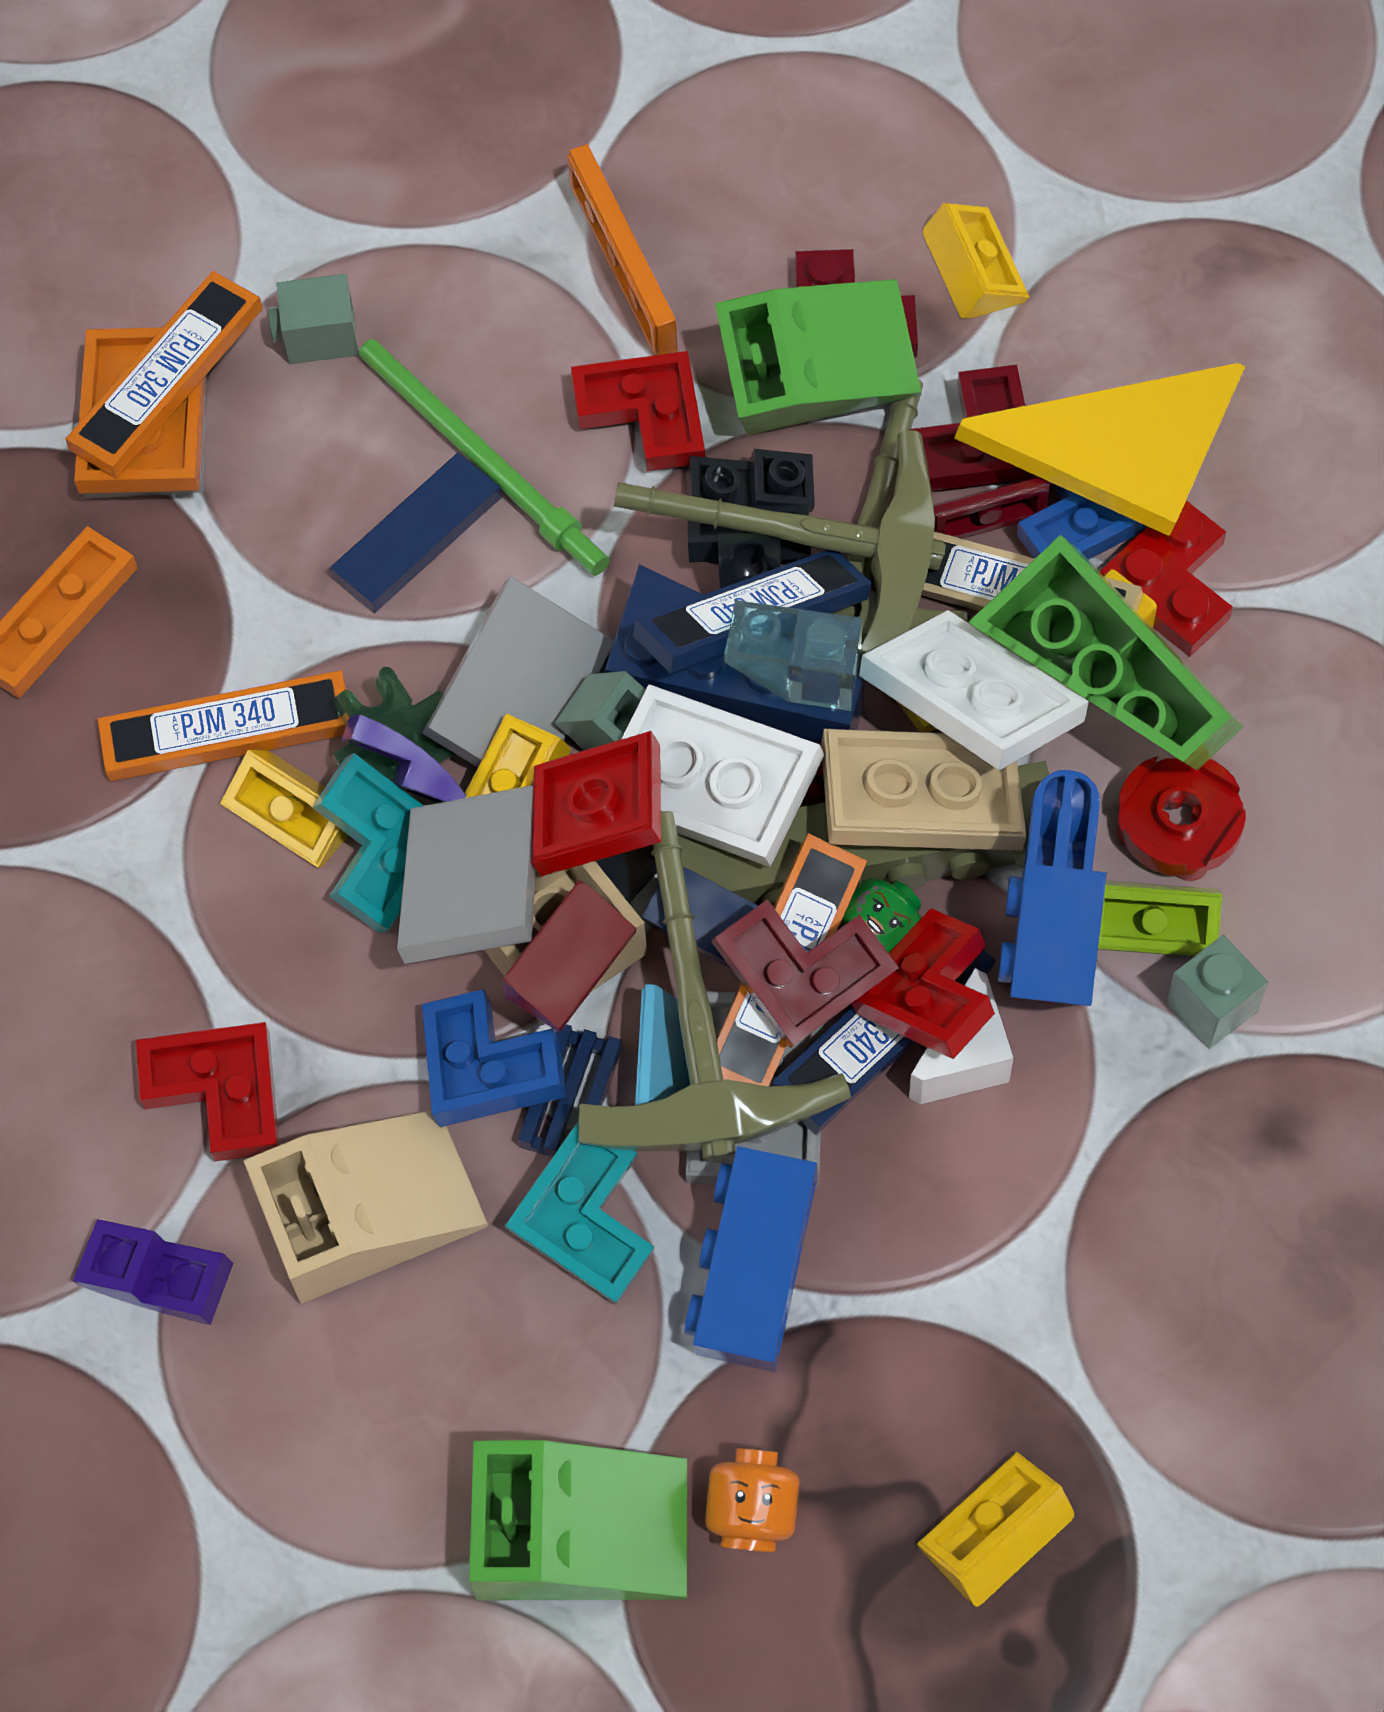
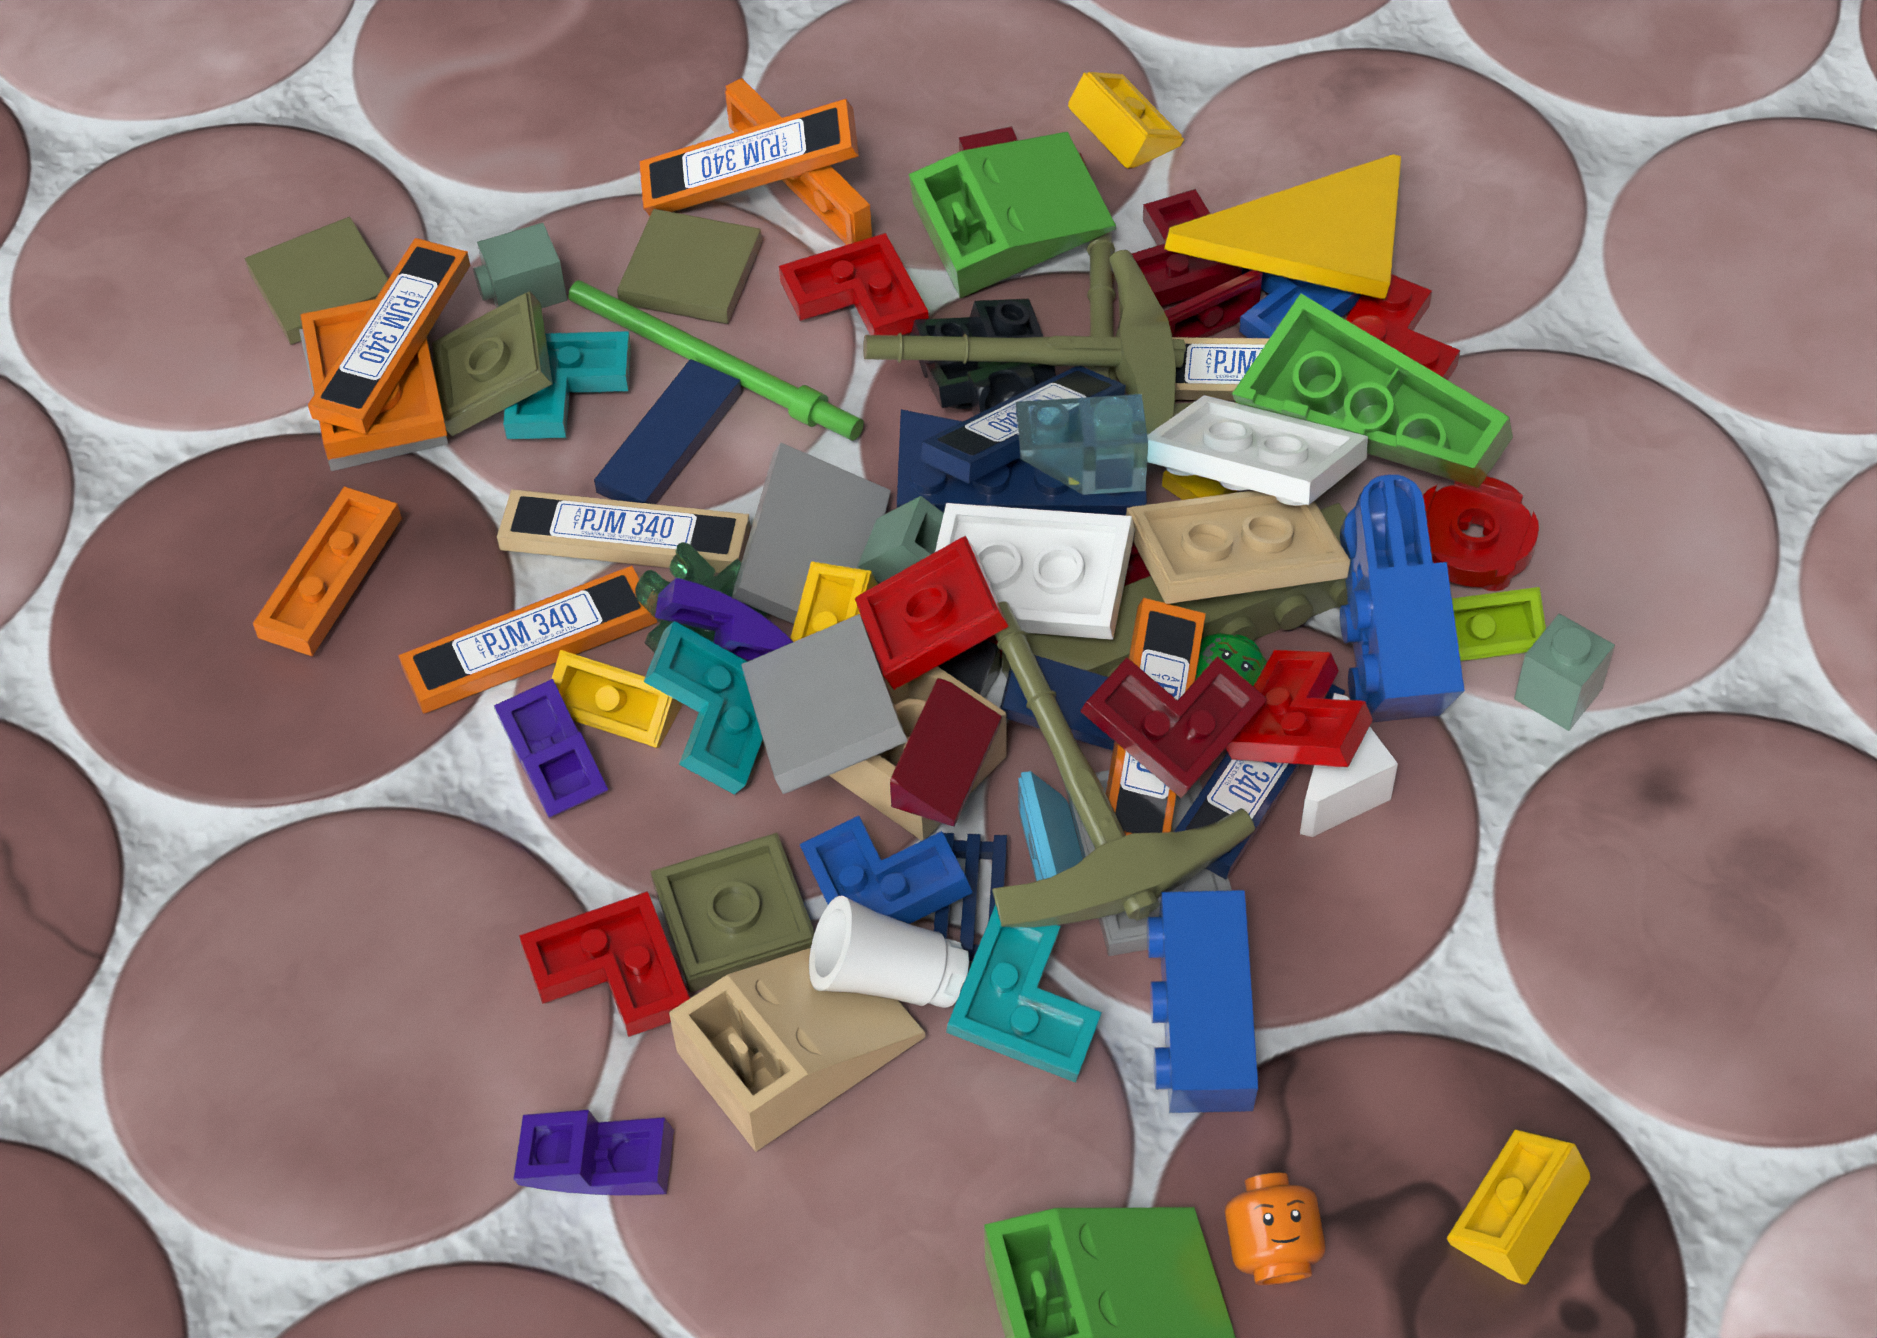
camera: 15 degrees left, 10 degrees down
none -> olive tile [244,216,388,345]
none -> olive tile [432,291,552,436]
none -> dark purple slope [494,679,608,819]
none -> tile [497,489,751,575]
none -> teal plate [503,331,631,439]
none -> olive tile [617,209,762,324]
none -> tile [639,99,859,216]
none -> olive tile [650,833,815,992]
none -> white plant [809,896,969,1008]

